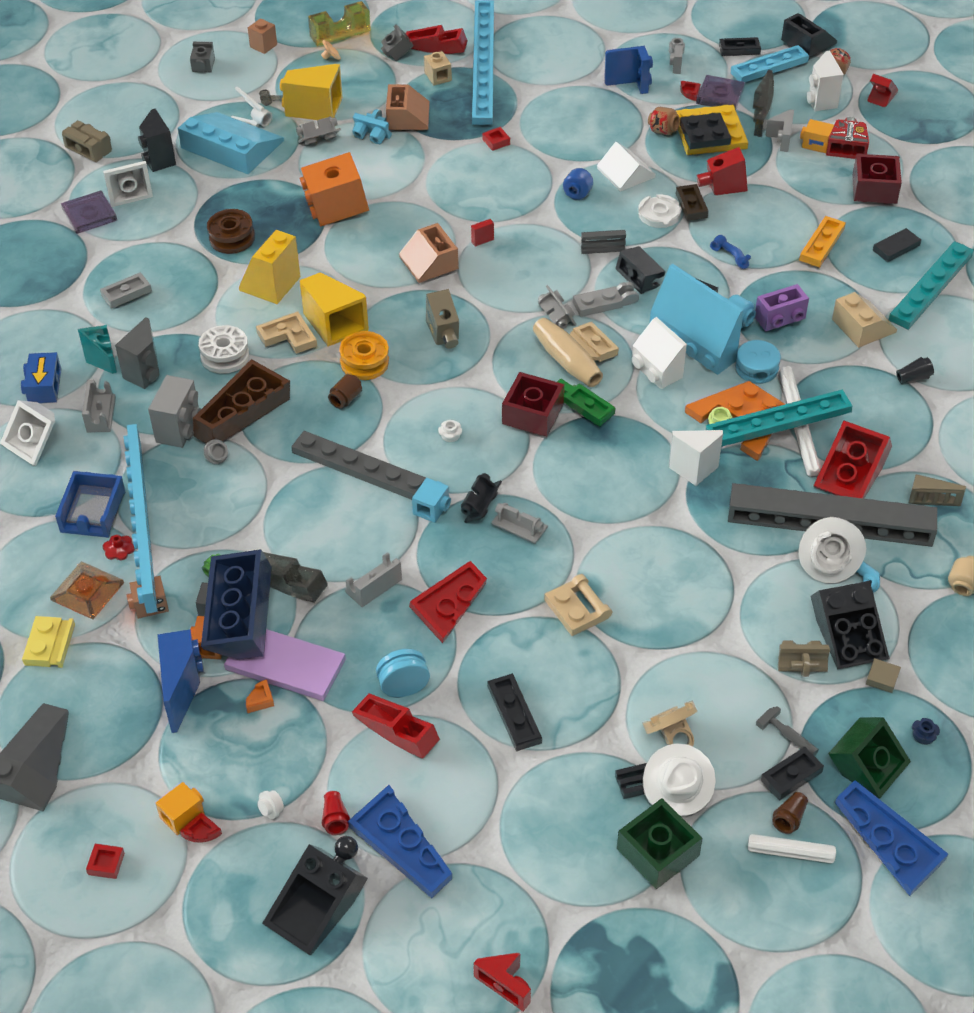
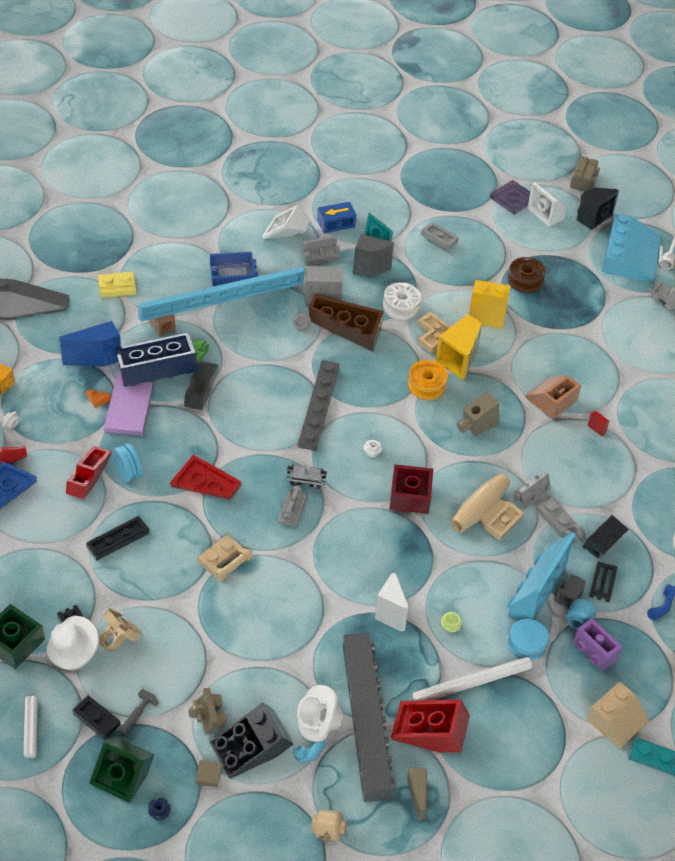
camera: 70 degrees right, 0 degrees up
clear orange slope [50,561,124,620] -> none
orange brick [299,152,369,227] -> none
reddish brown brick [328,374,362,409] -> none
light grey hinge [345,552,402,607] -> none
medium azure brick [412,478,451,523] -> none
green hinge [557,379,616,427] -> none
dark grey tile [581,230,626,254] -> none
white slope [632,317,687,389] -> none
orange wing [685,381,785,461] -> none
teal plate [706,389,853,447] -> none
reddish brown cone [772,792,808,834] -> none
blue wing [835,780,948,896] -> none
black cone [896,357,934,384] -> none

